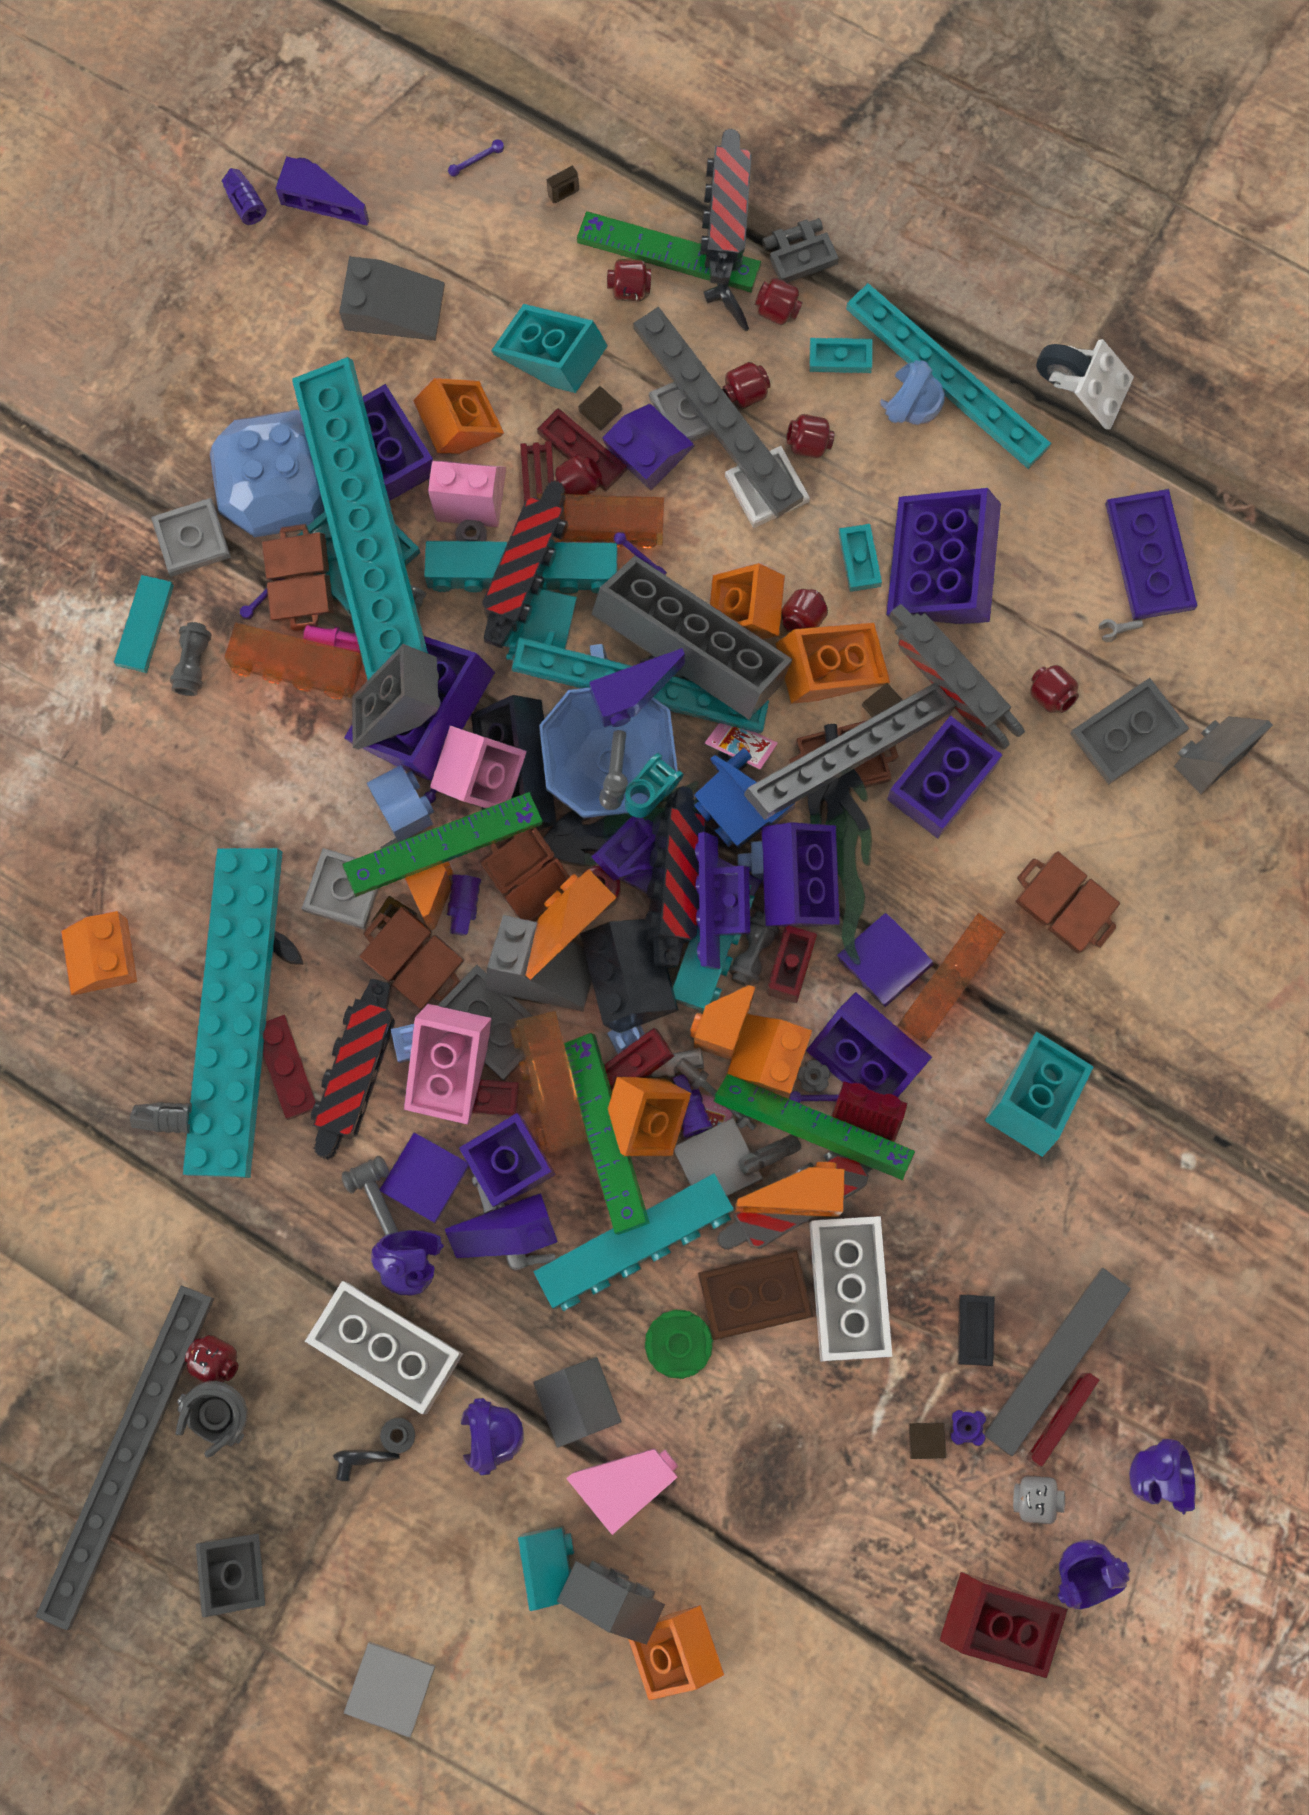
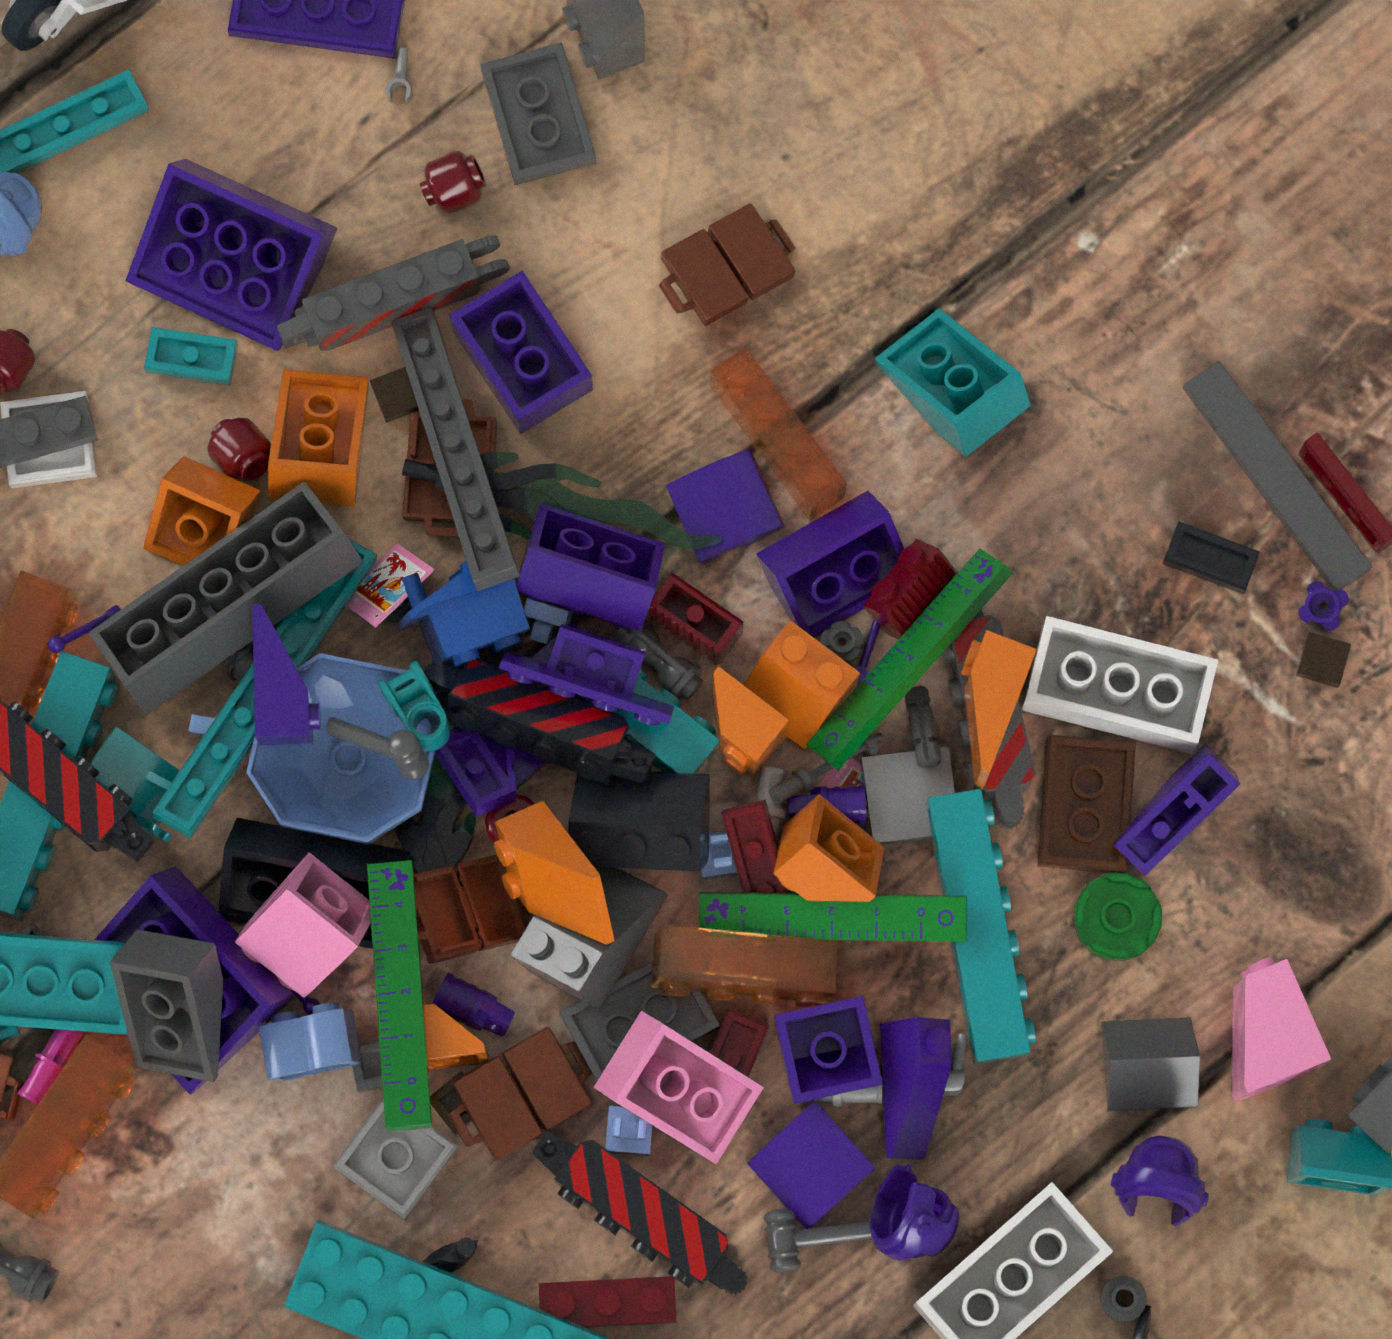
camera: 75 degrees left, 0 degrees up
none -> dark purple slope [1113,743,1240,876]

